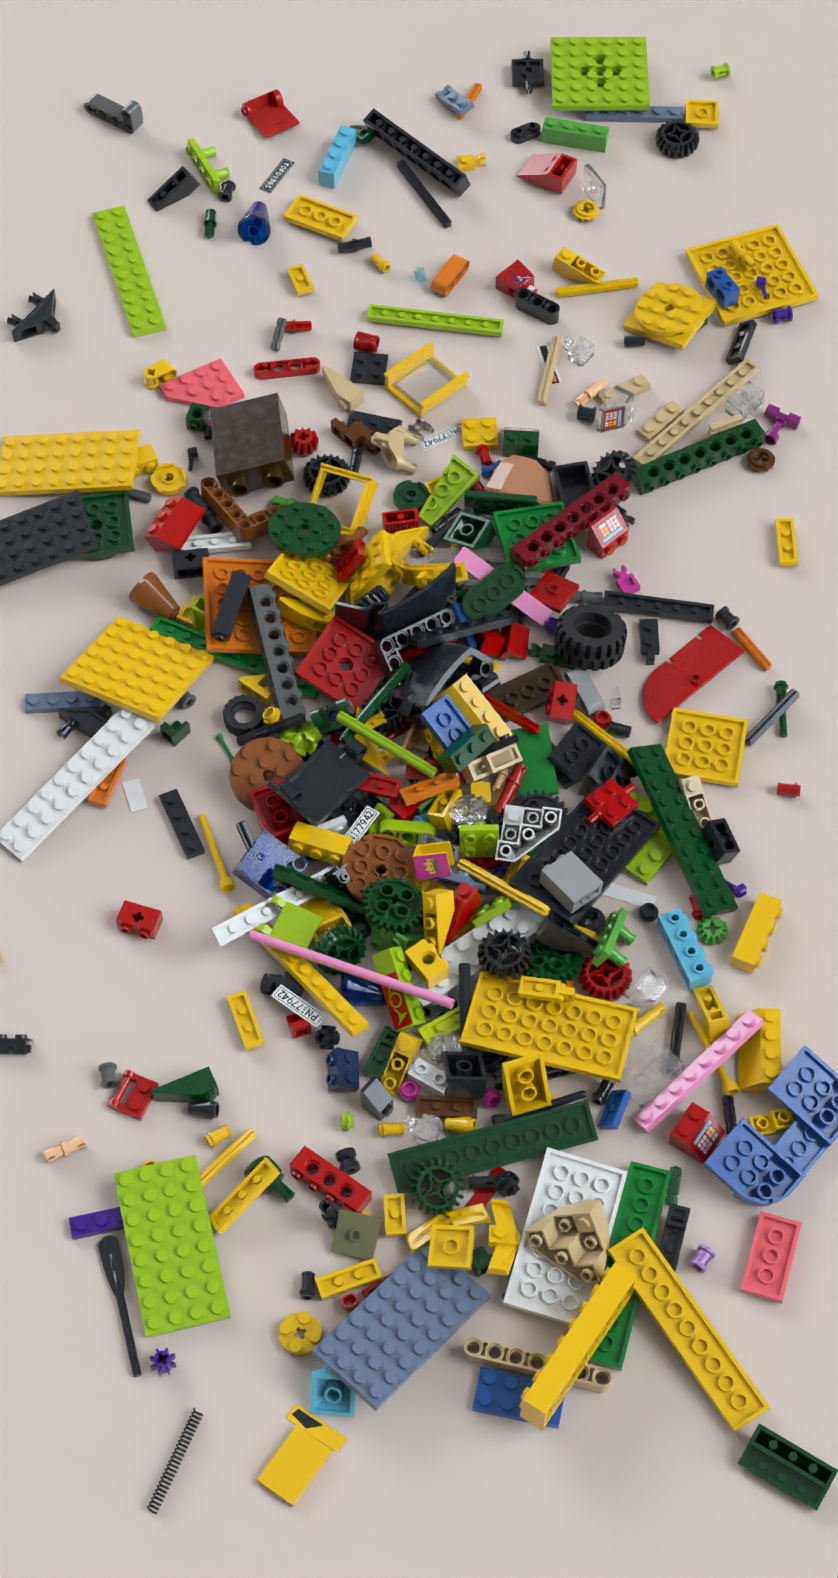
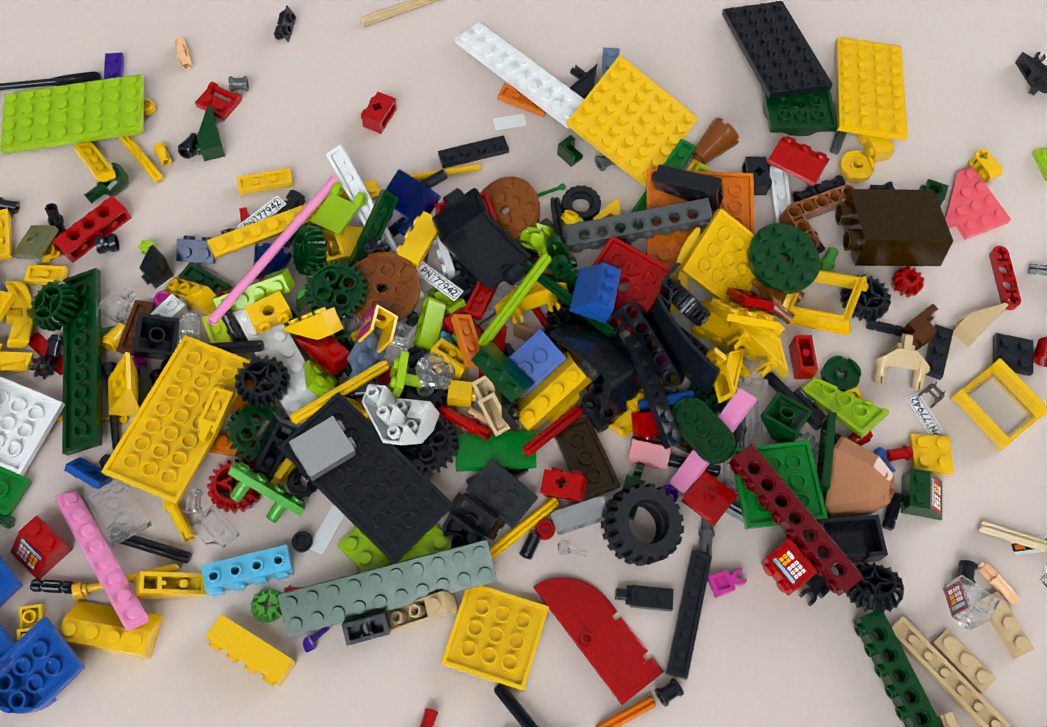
camera: 90 degrees right, 5 degrees up
yellow pin [378,1121,404,1138] -> none
red plate [584,778,639,829] -> none
none -> blue slope [569,263,621,324]

